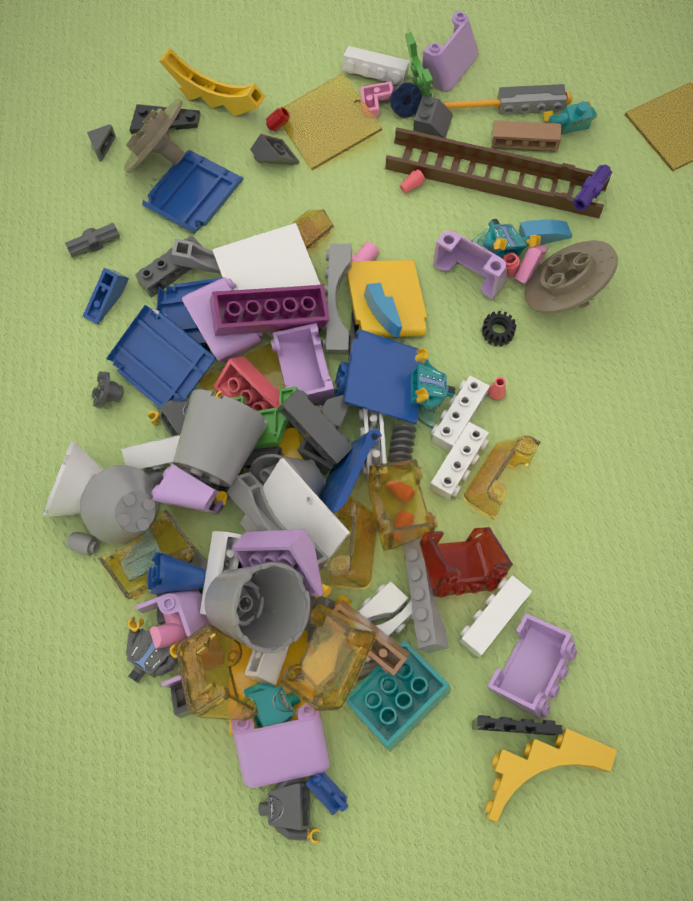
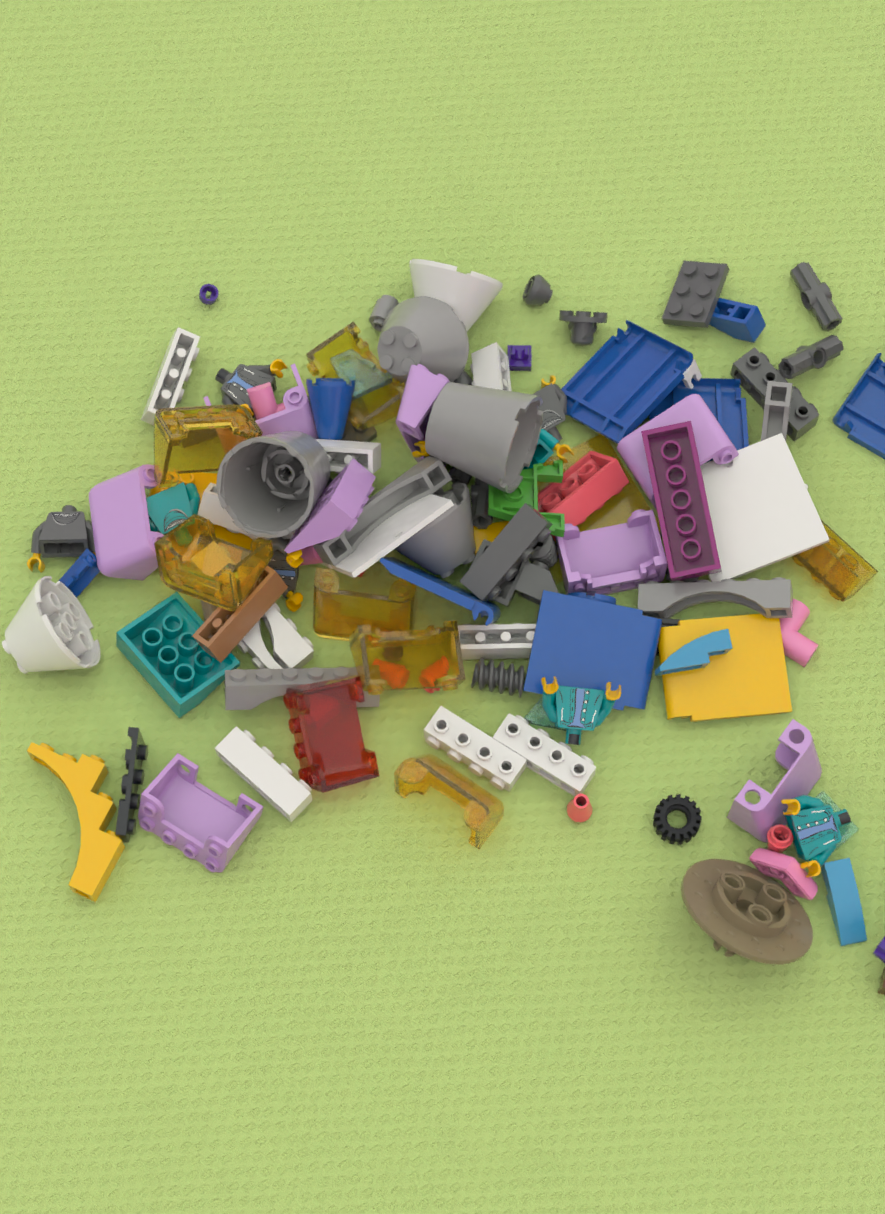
camera: 90 degrees right, 0 degrees up
none -> white cone [2,576,101,674]
none -> white brick [141,327,200,429]
none -> dark purple hinge [199,284,219,305]
none -> dark purple tile [507,345,532,371]
none -> dark grey cone [523,274,553,306]
none -> dark grey plate [662,261,730,328]
none -> dark grey piece [778,335,844,379]

